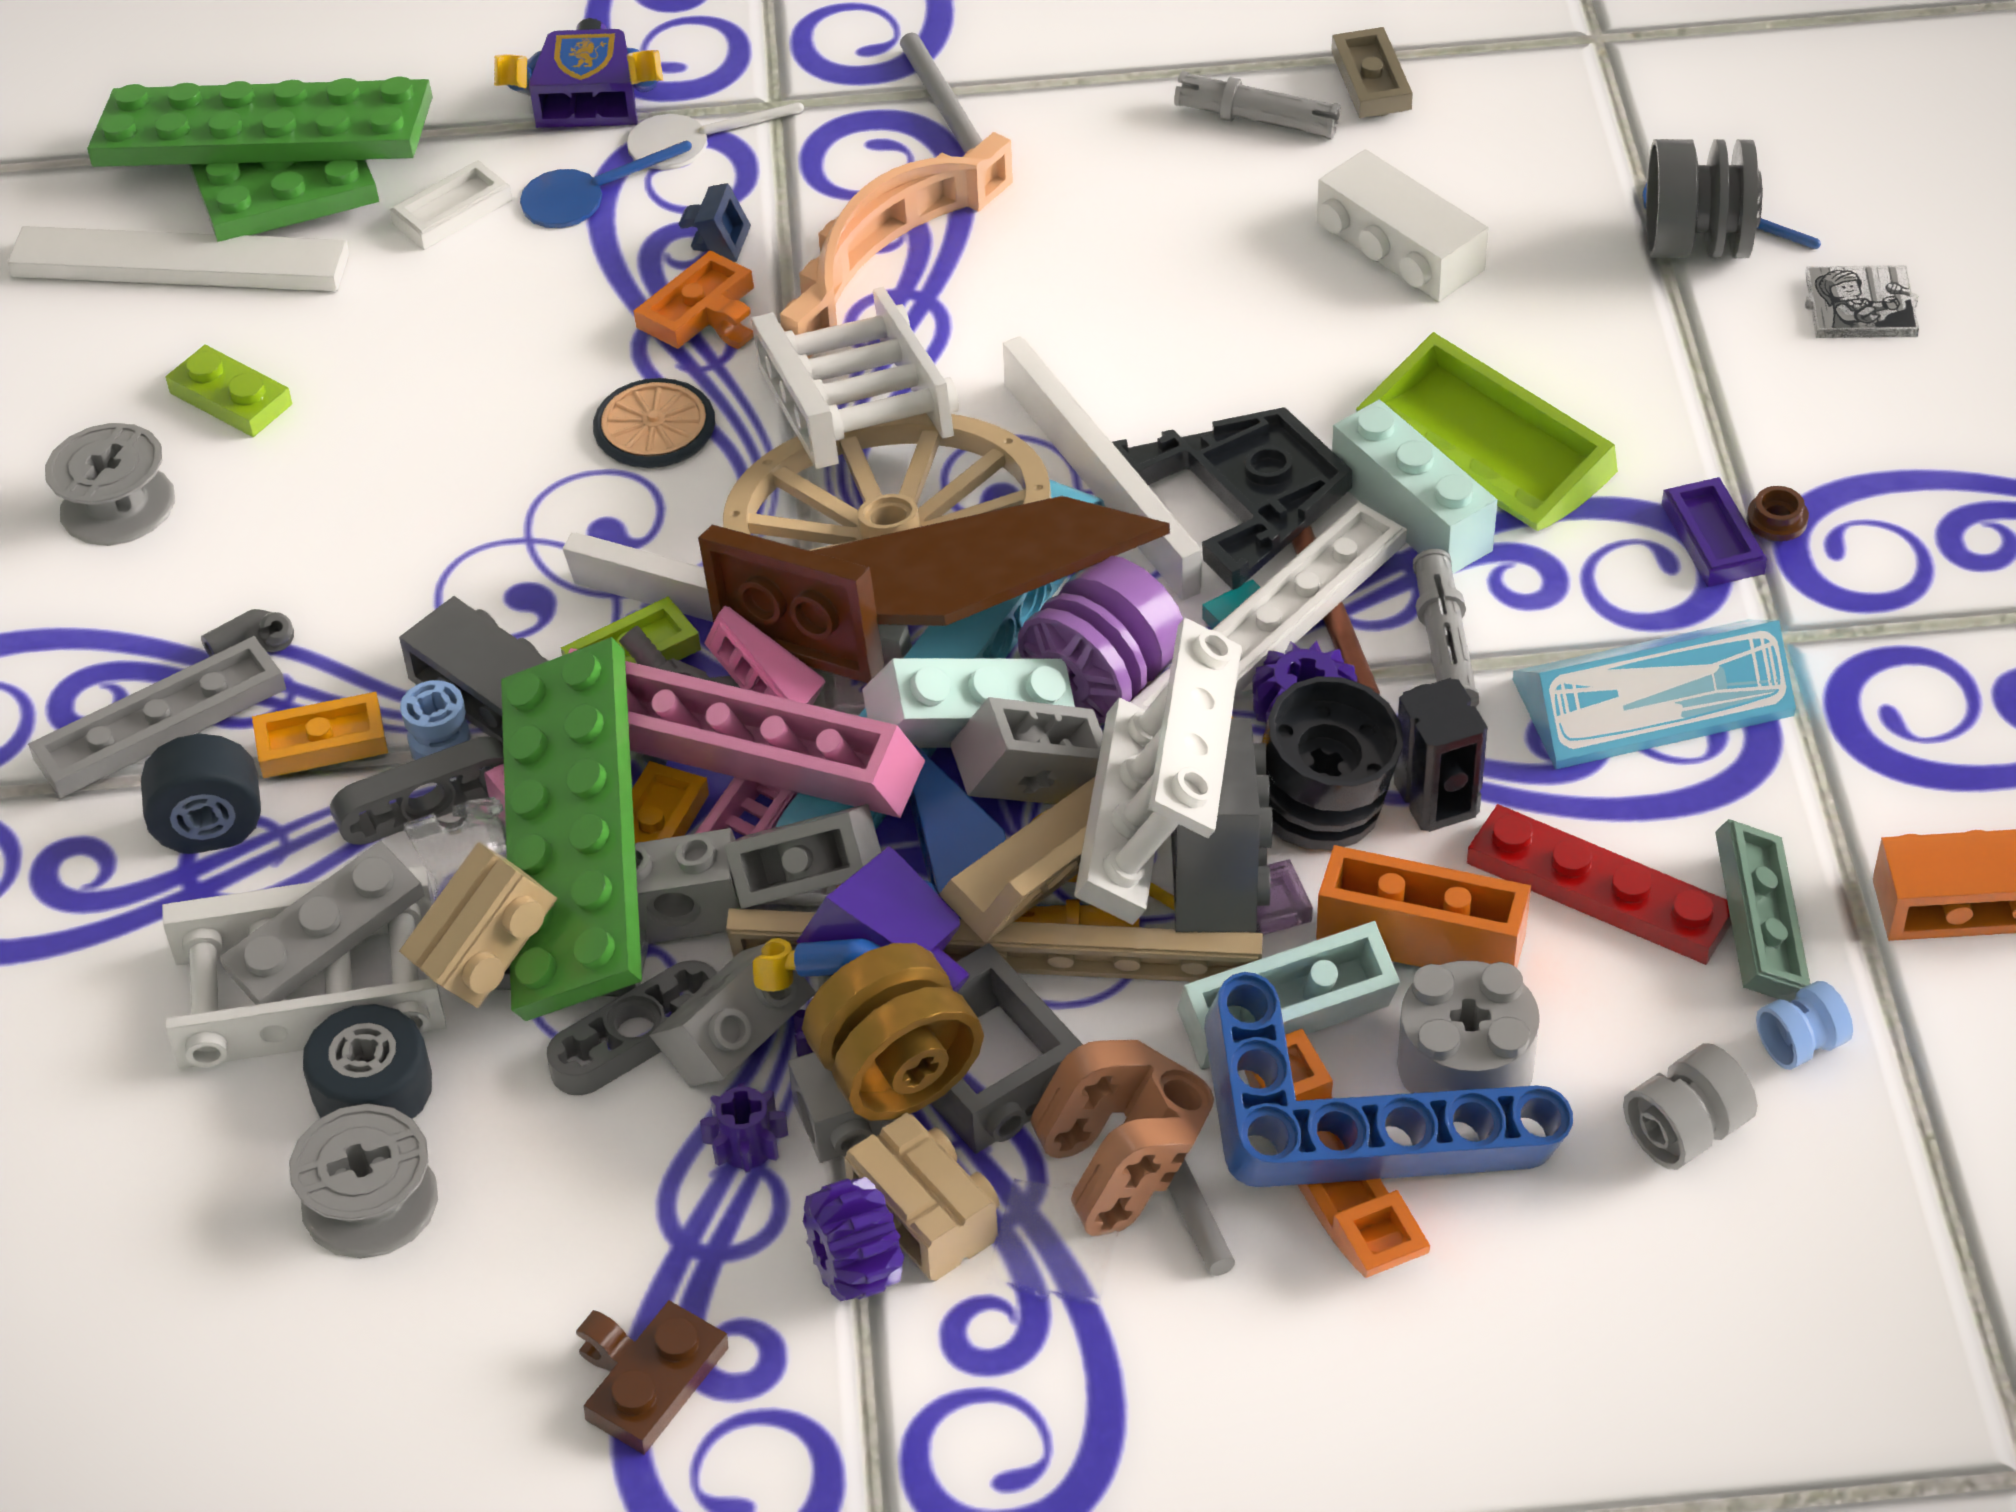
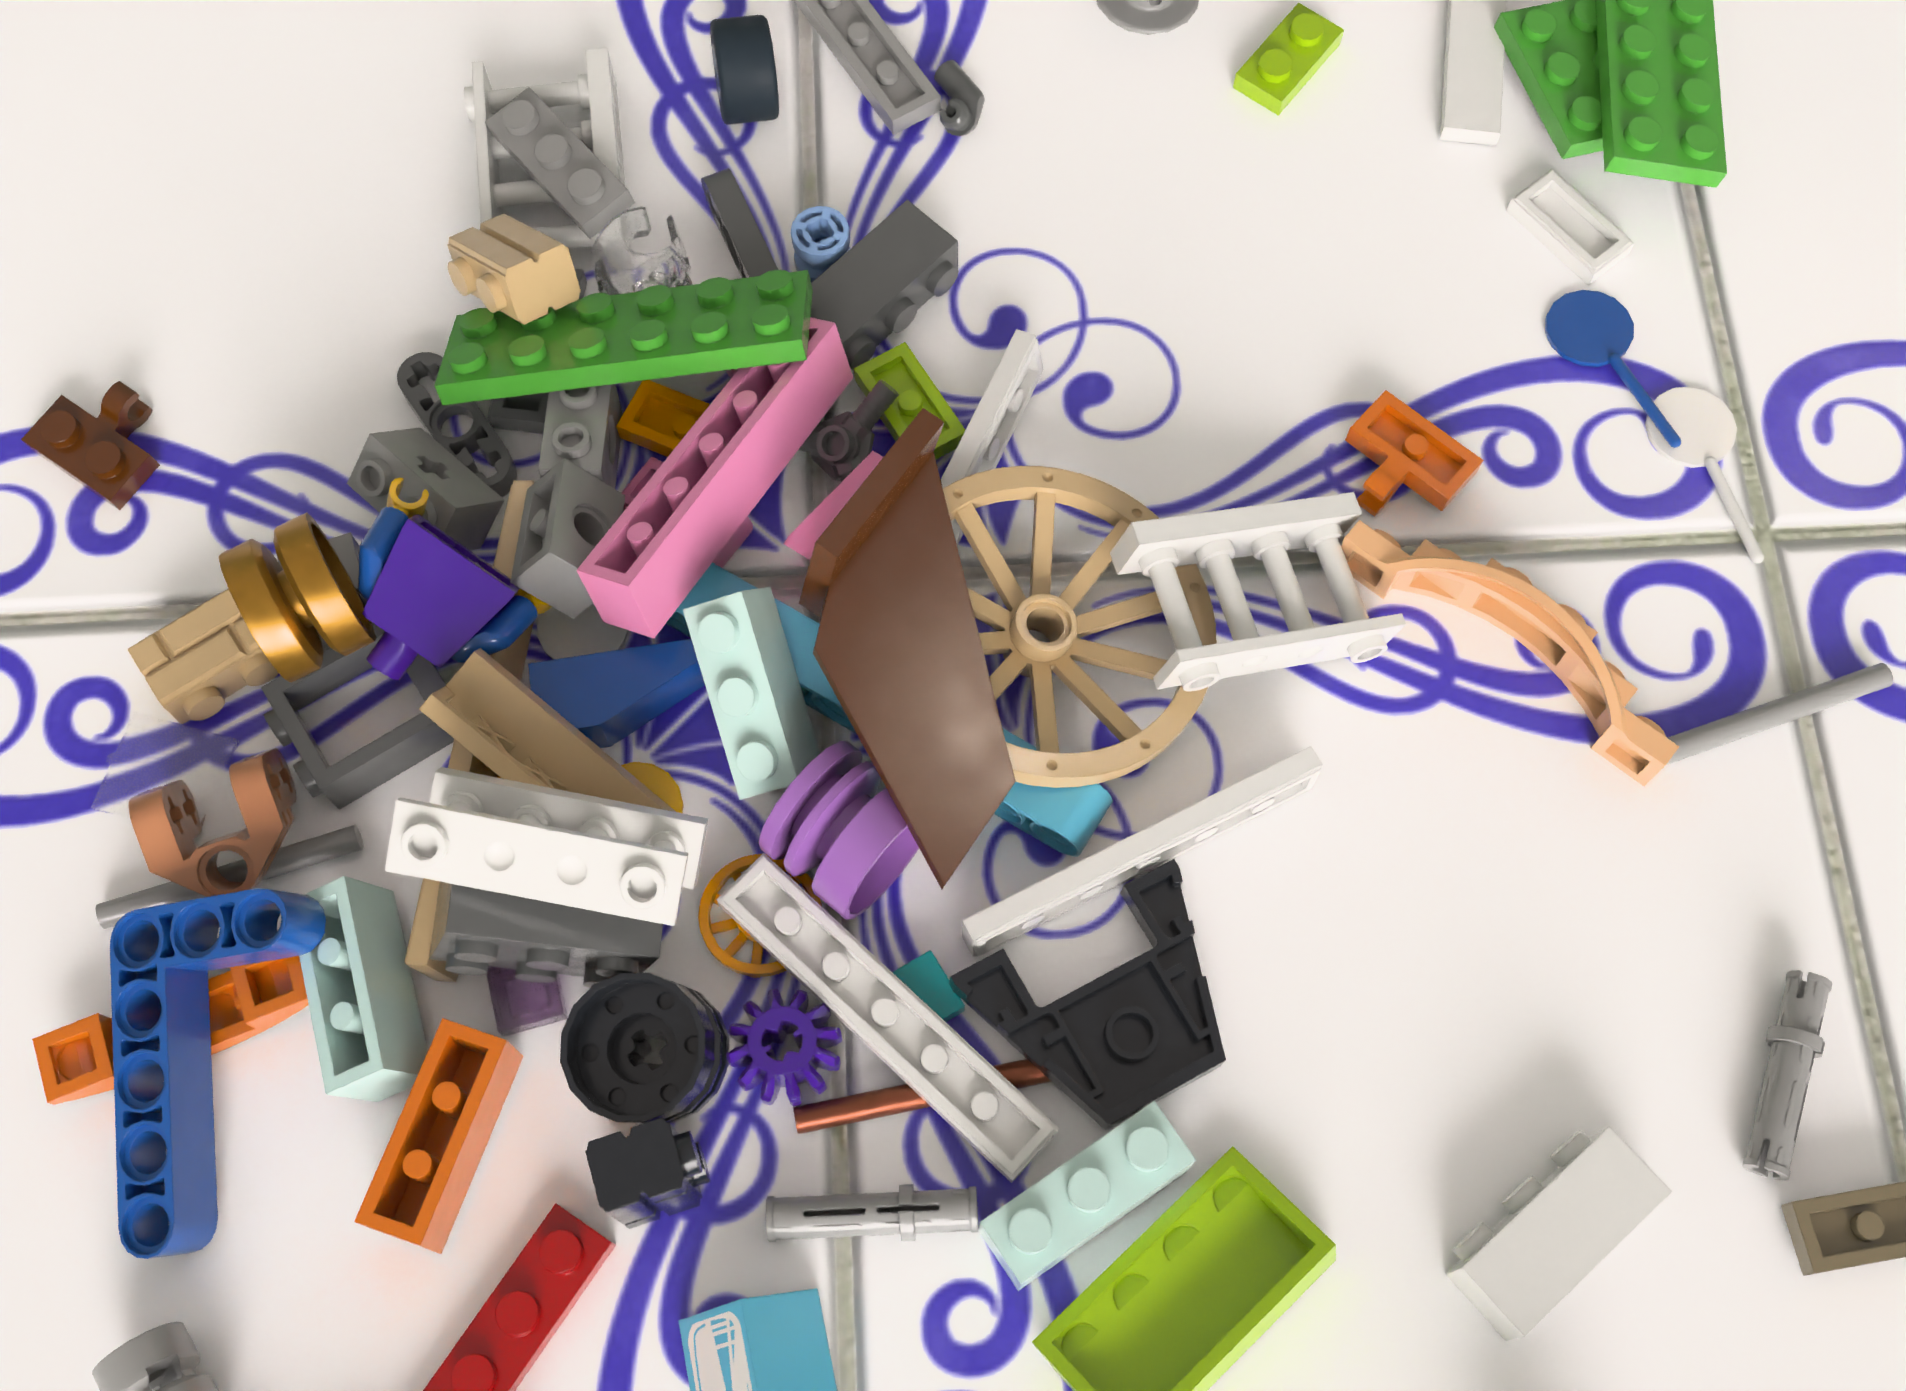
camera: 90 degrees right, 20 degrees up
light orange plate [252,692,388,779] -> none
light grey piece [289,1104,438,1259] -> none
black wheel [303,1004,432,1119] -> none
torso [494,18,663,128] -> none
light nougat wheel [593,378,715,468] -> none
dark blue tile [678,183,751,262] -> none
dark purple gear [700,1083,789,1173] -> none
dark purple gear [802,1177,904,1302] -> none
light grey brick [950,697,1103,804] -> none
light grey brick [1397,961,1540,1093] -> none

